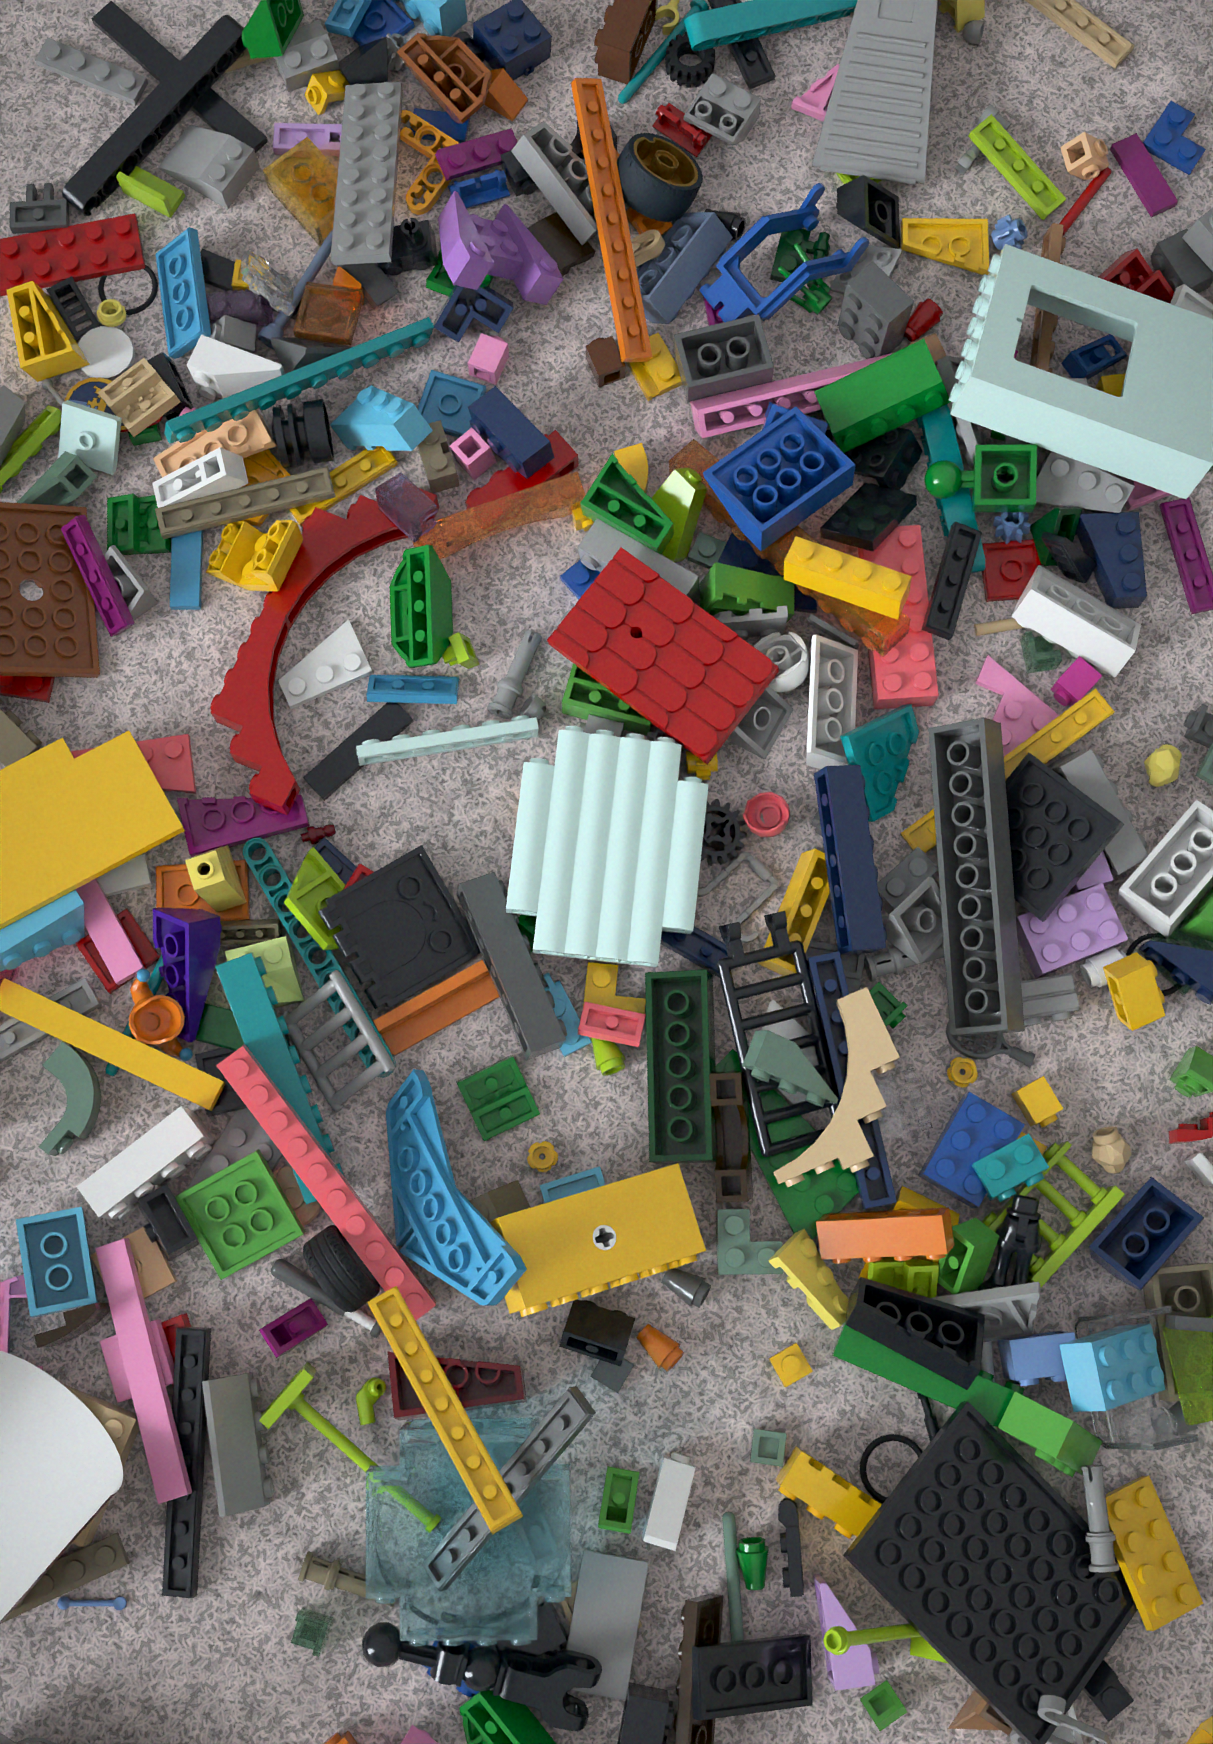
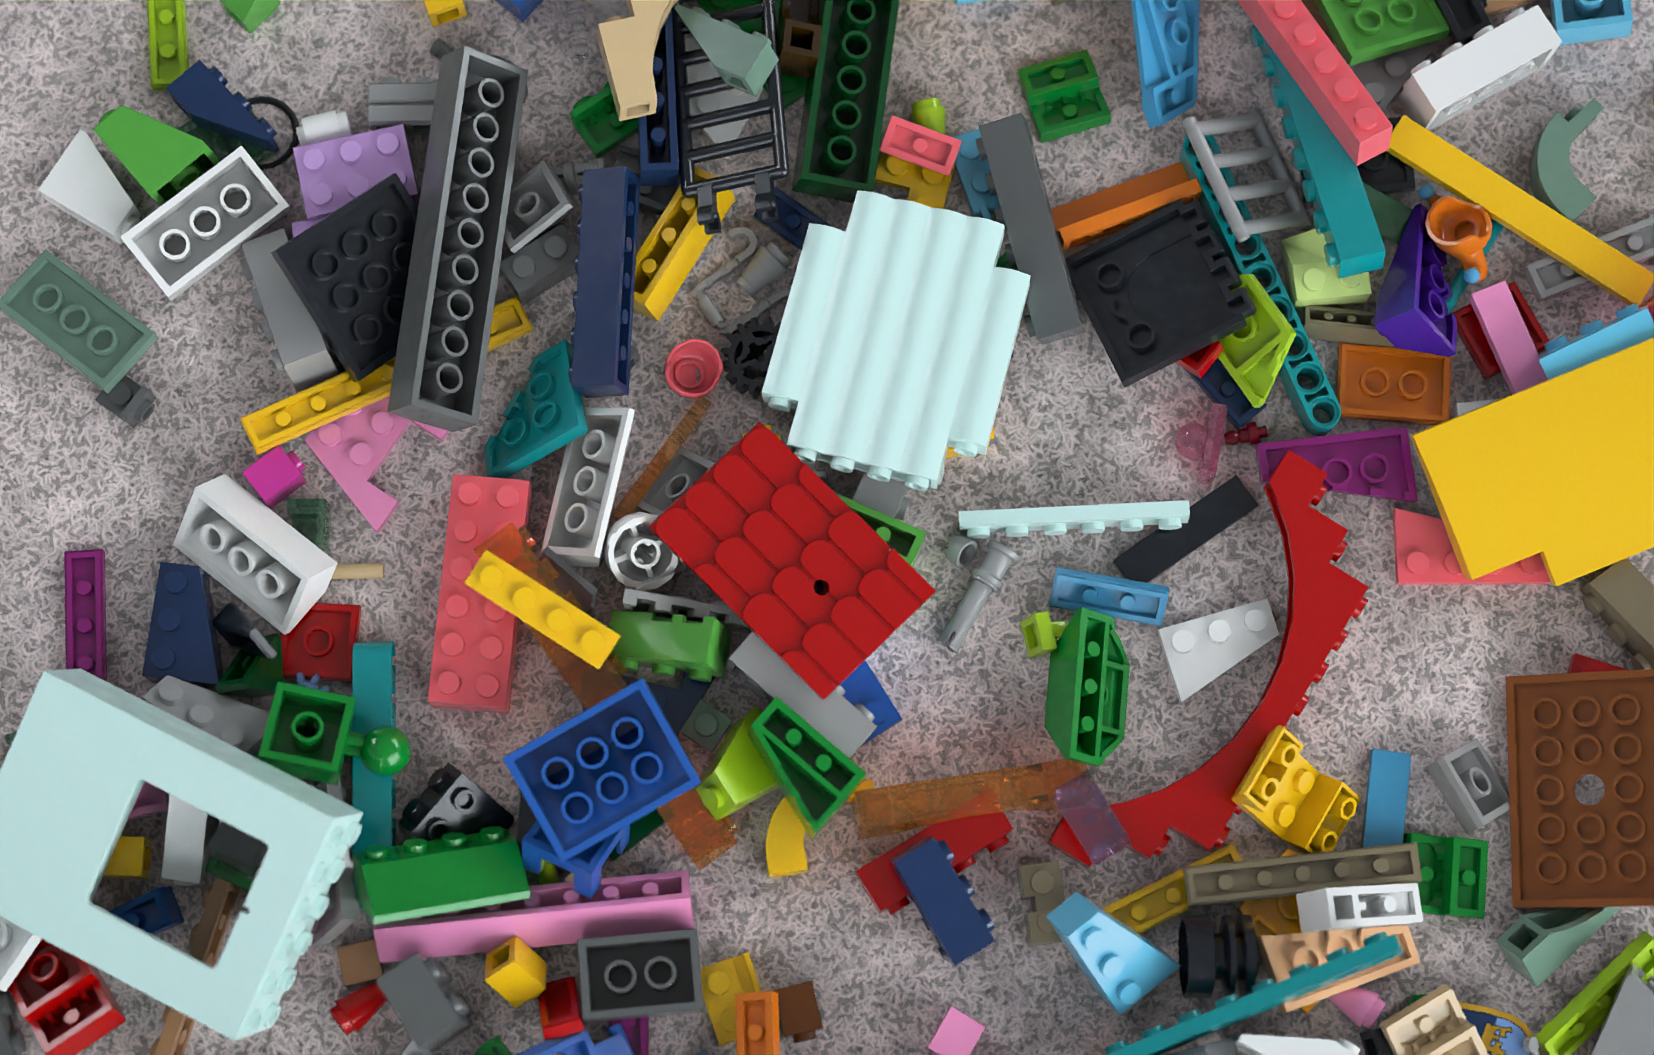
camera: 175 degrees left, 0 degrees up
light aqua plate [58,400,122,475] -> none
magenta tile [61,515,135,637] -> none
light yellow slope [185,845,246,912] -> none
dark azure tile [417,370,487,438] -> none
bright pink brick [450,427,496,480] -> none
yellow plate [527,1141,558,1172] -> none
black plate [820,483,917,551] -> none
black tile [921,521,982,640] -> none
yellow plate [947,1057,978,1088] -> none
yellow brick [1103,952,1165,1031] -> none
light yellow rock [1144,744,1182,787] -> none
none -> yellow brick [484,935,547,1008]
none -> red tile [538,976,584,1041]
none -> clear orange bar [611,397,711,521]
none -> light grey cone [736,241,791,297]
none -> clear pink tile [1175,403,1228,485]

